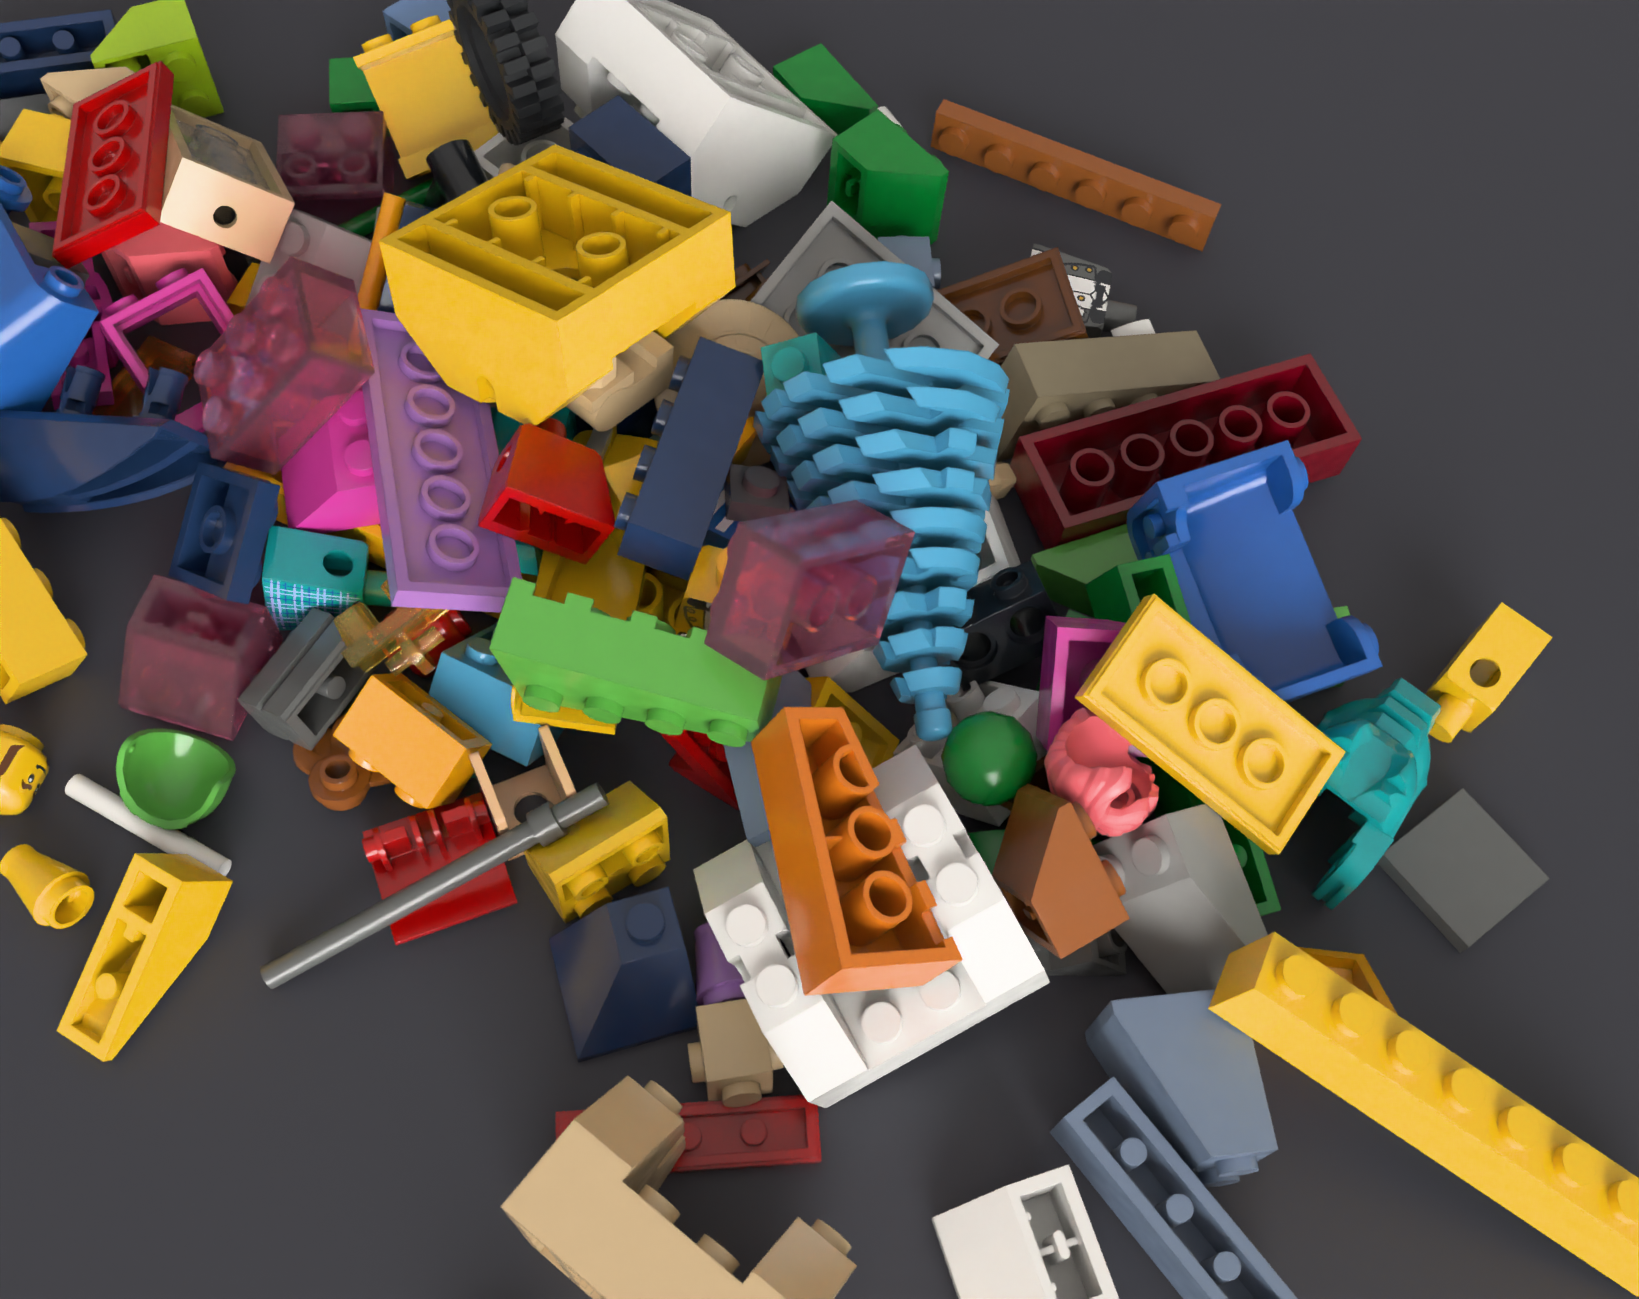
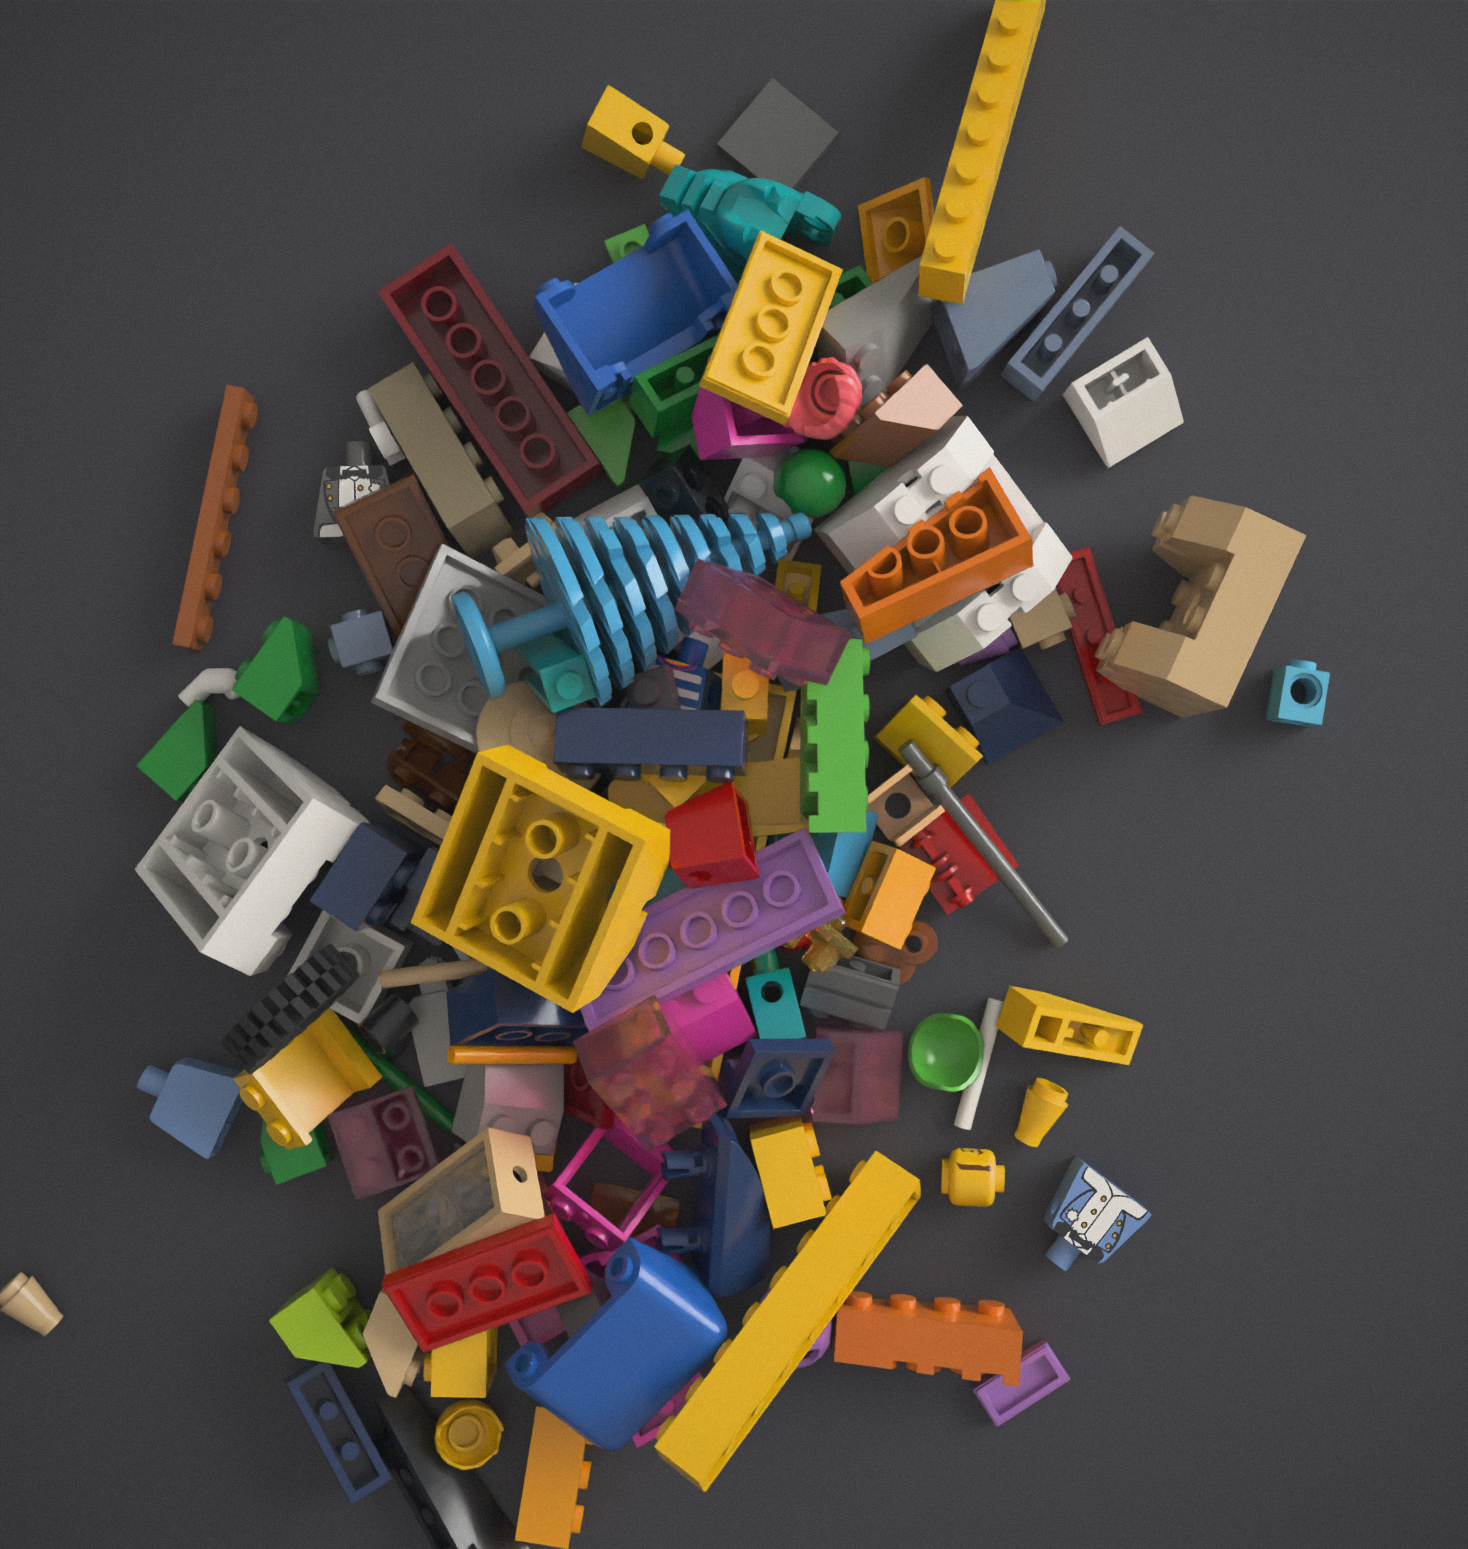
camera: 95 degrees left, 25 degrees up
none -> yellow brick [749,1116,832,1229]

